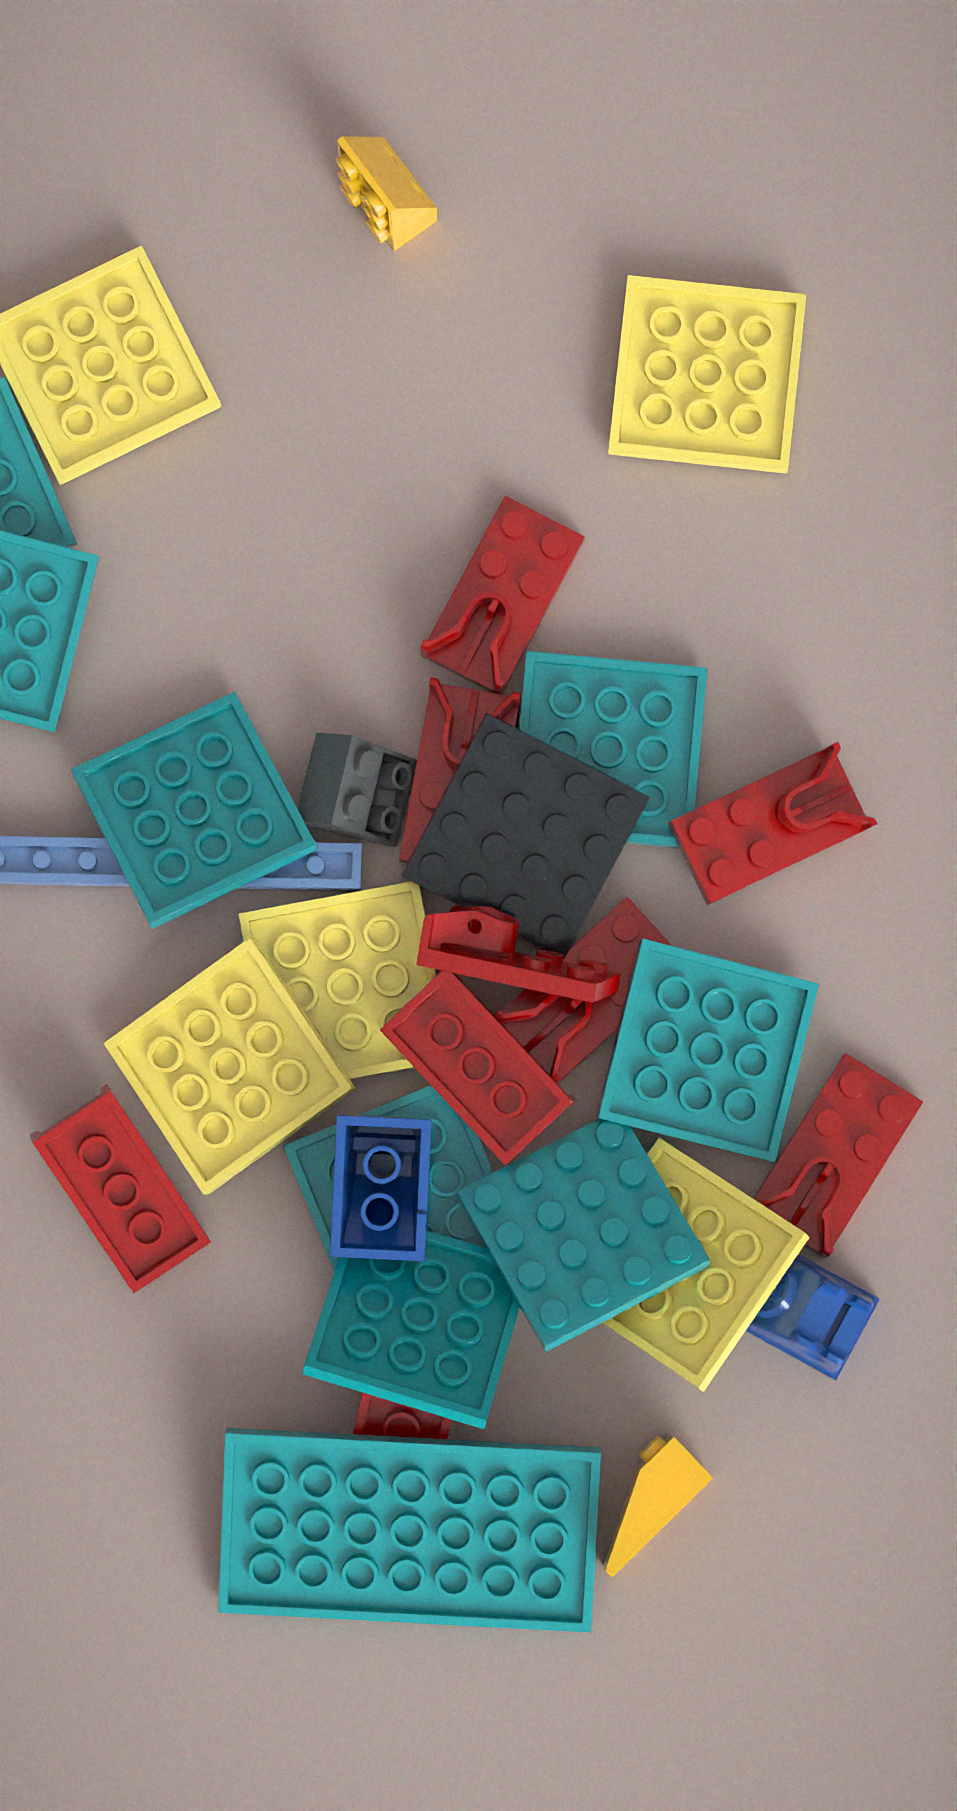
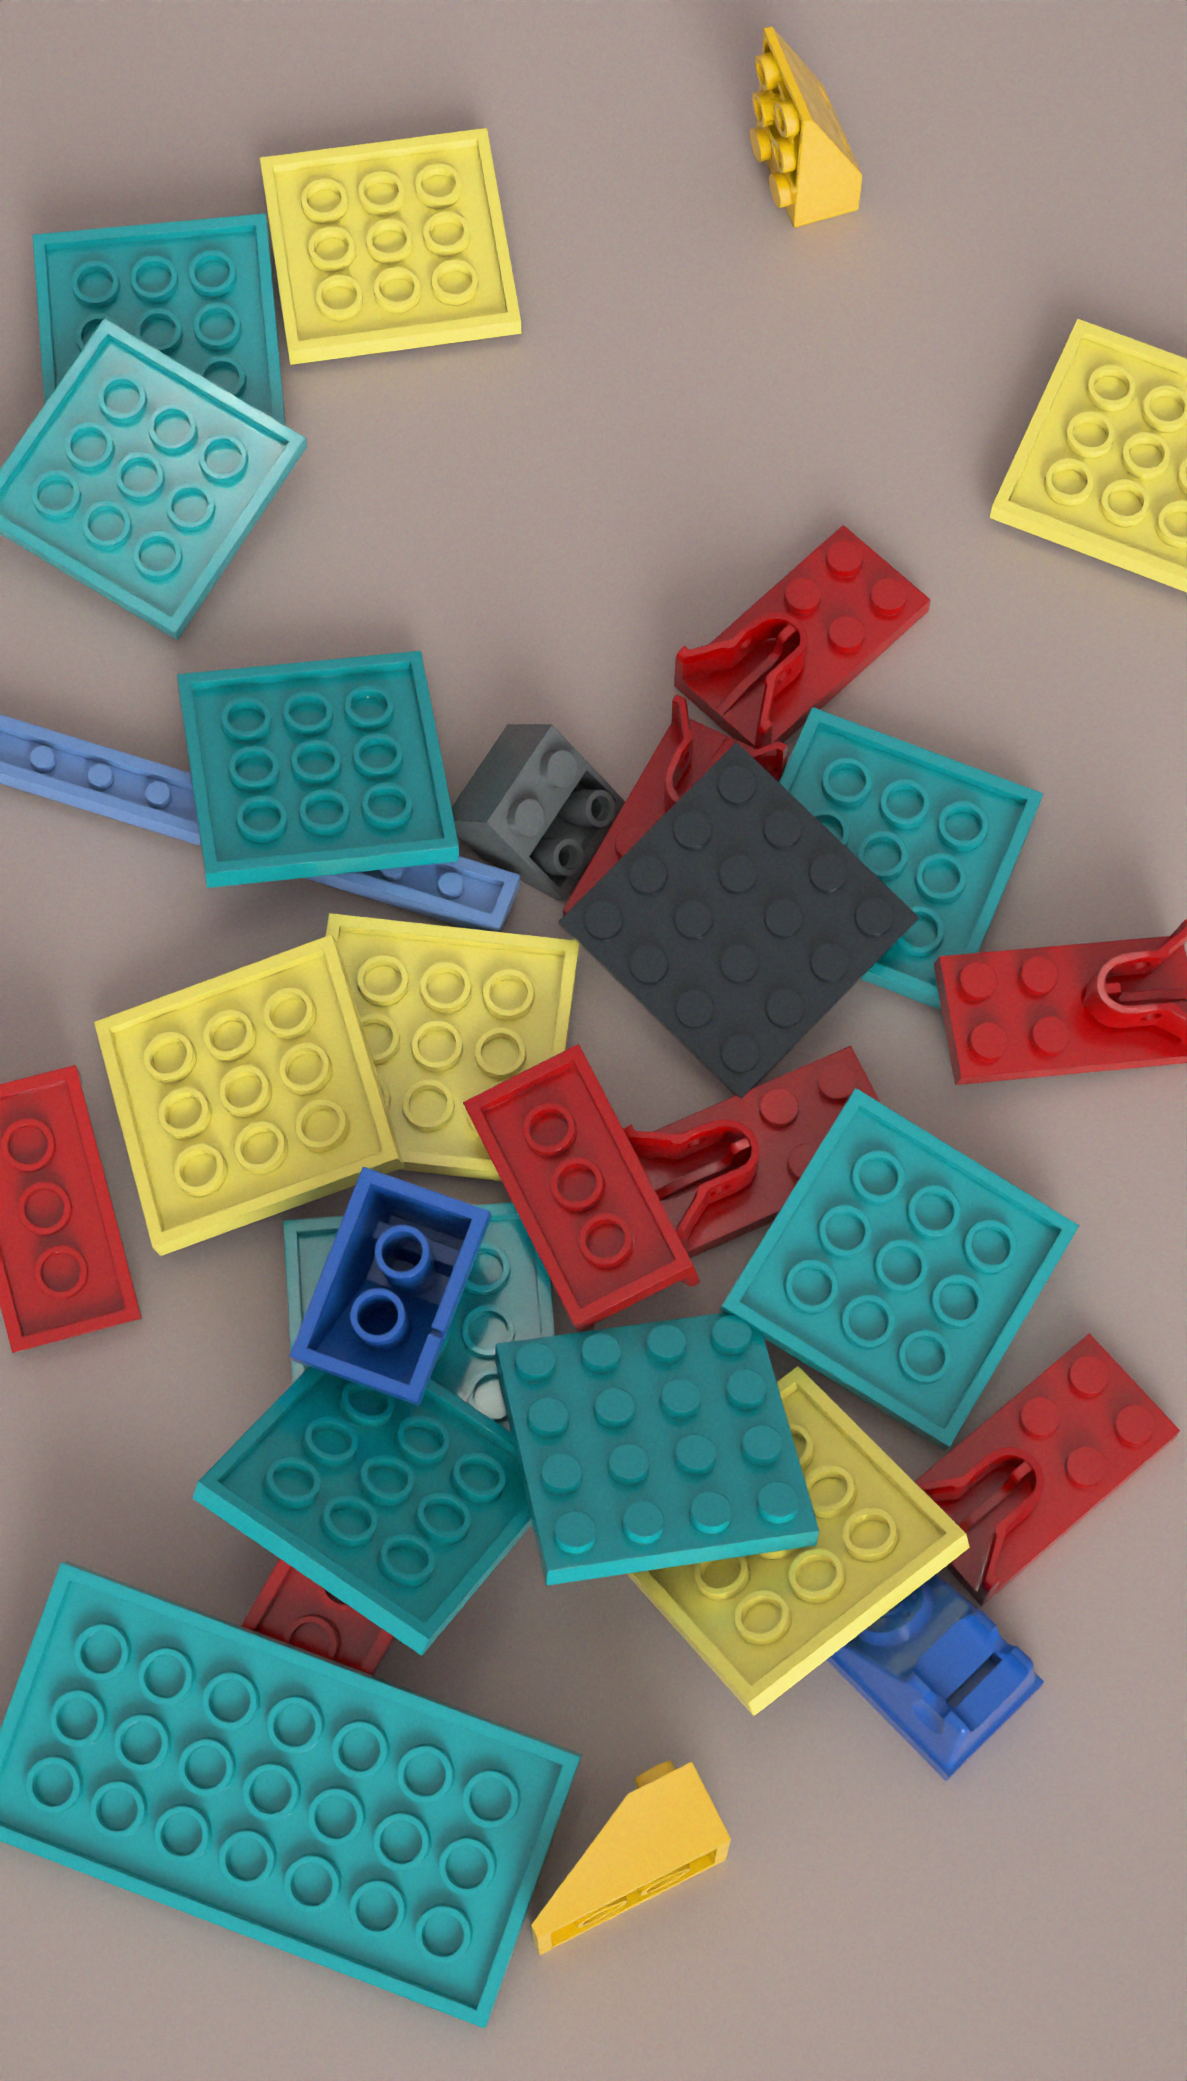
camera: 15 degrees right, 15 degrees down
red plate [416,905,620,1003] -> none

